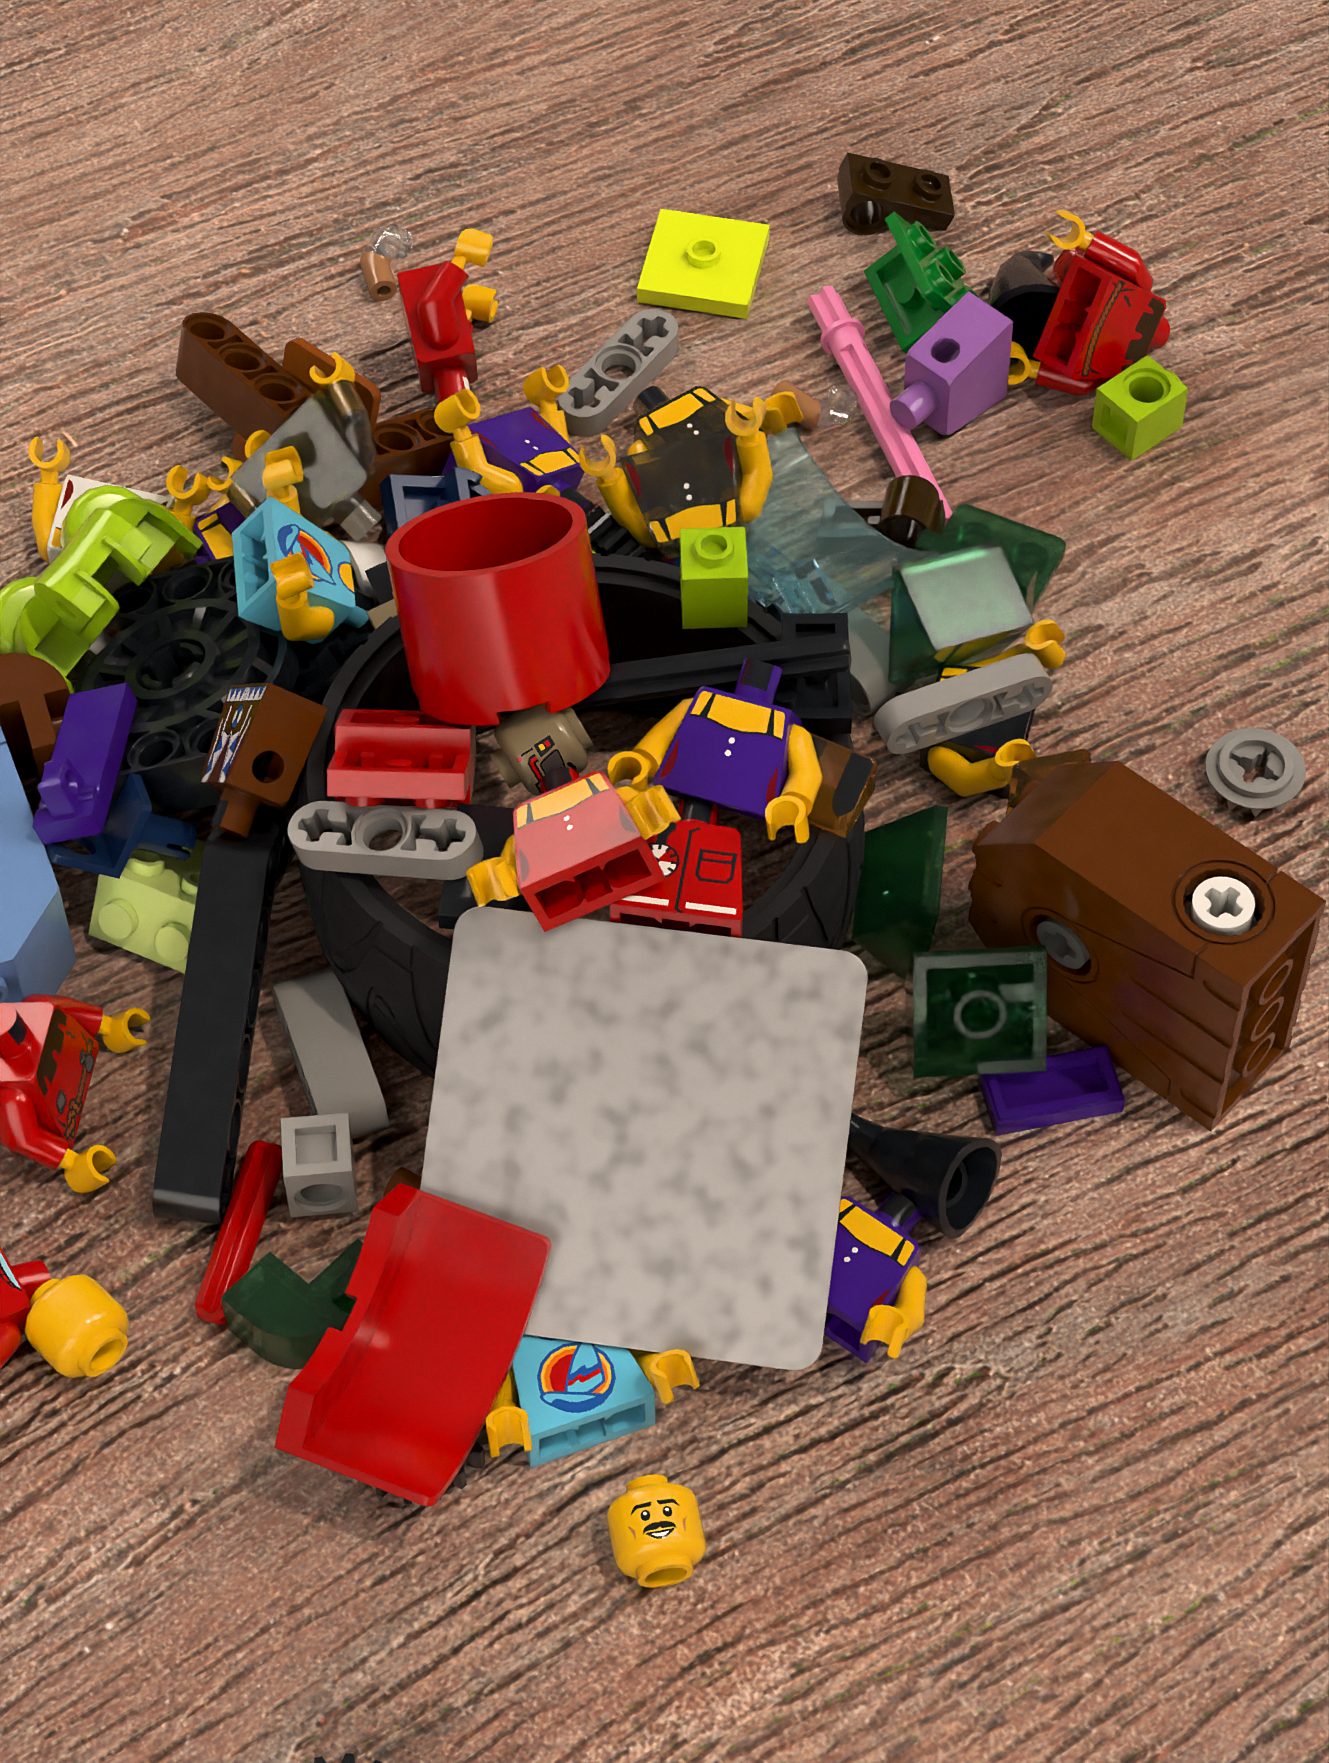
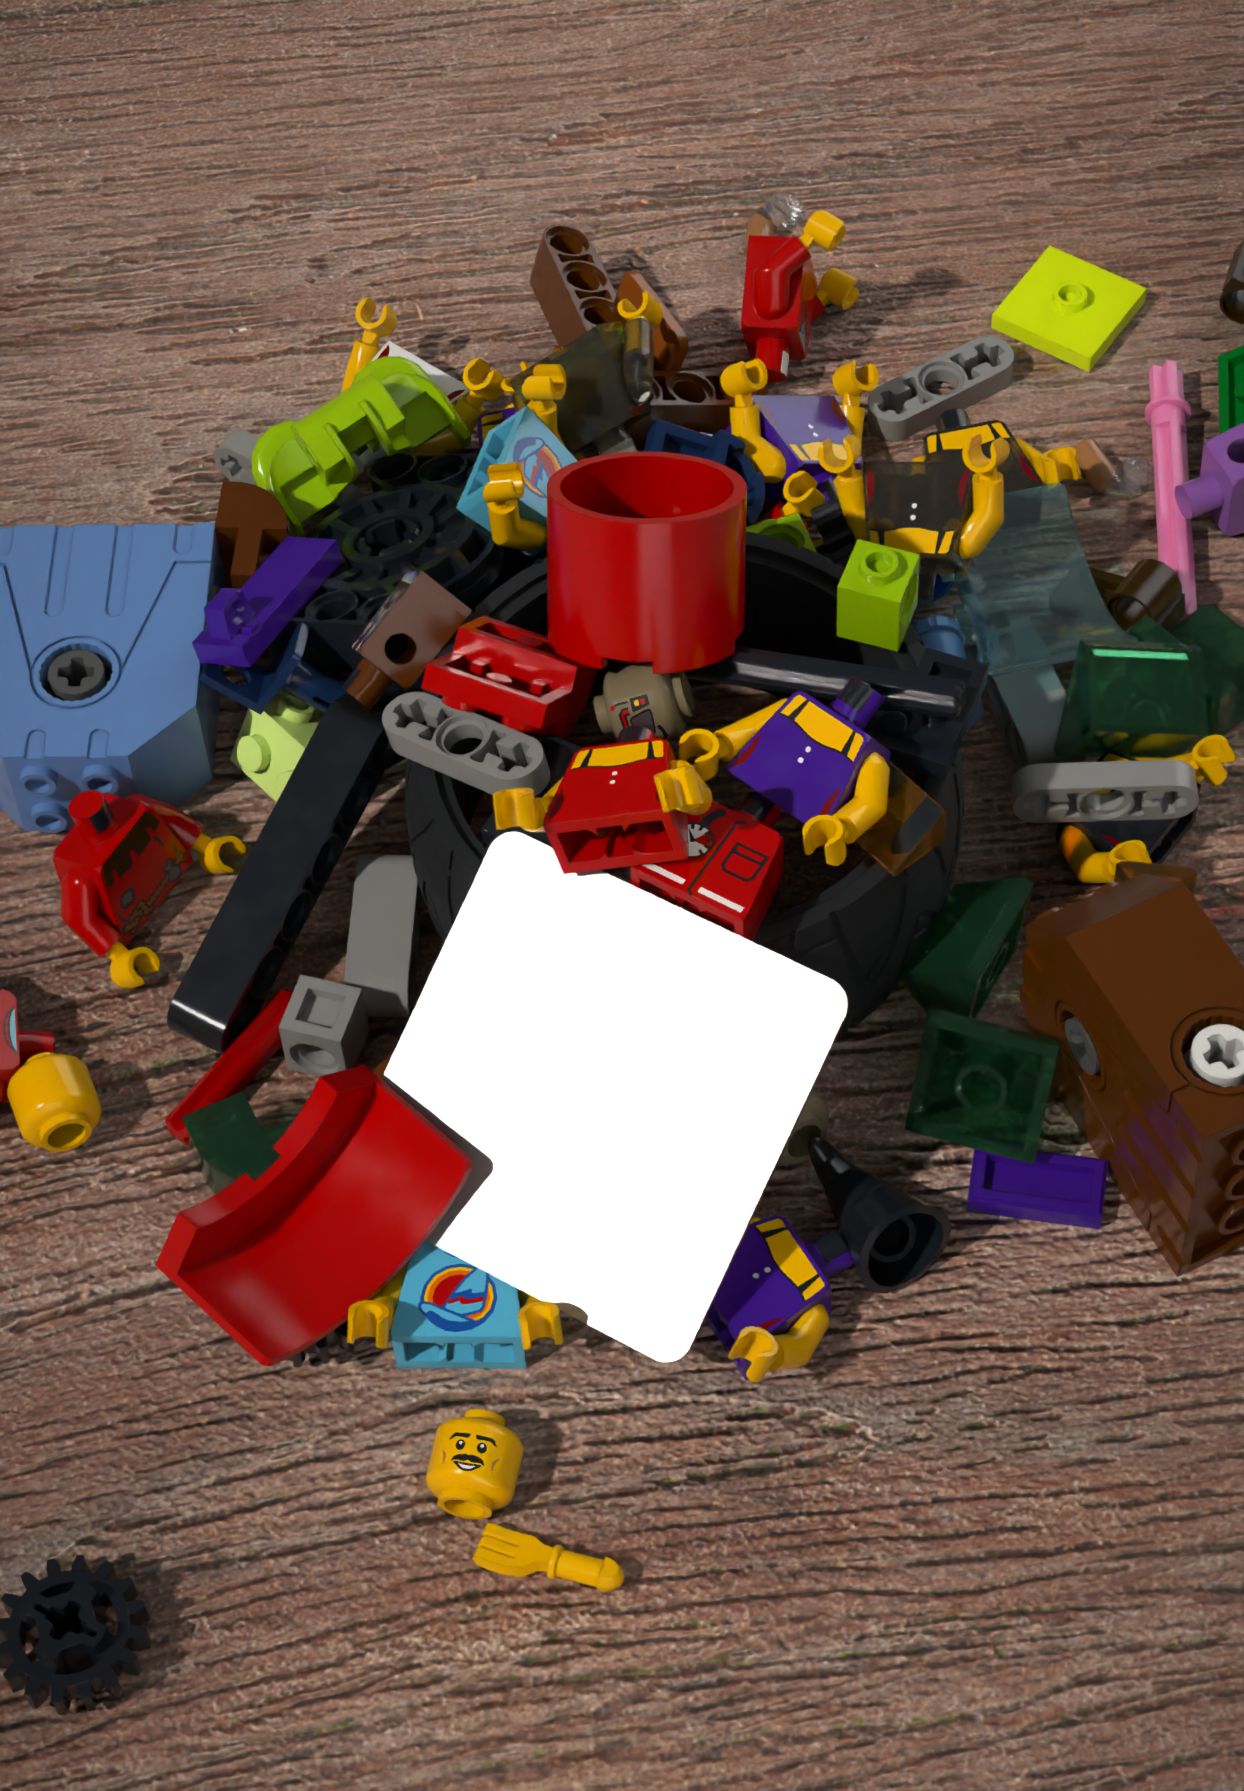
camera: 25 degrees right, 0 degrees up
none -> yellow piece [472,1523,624,1592]

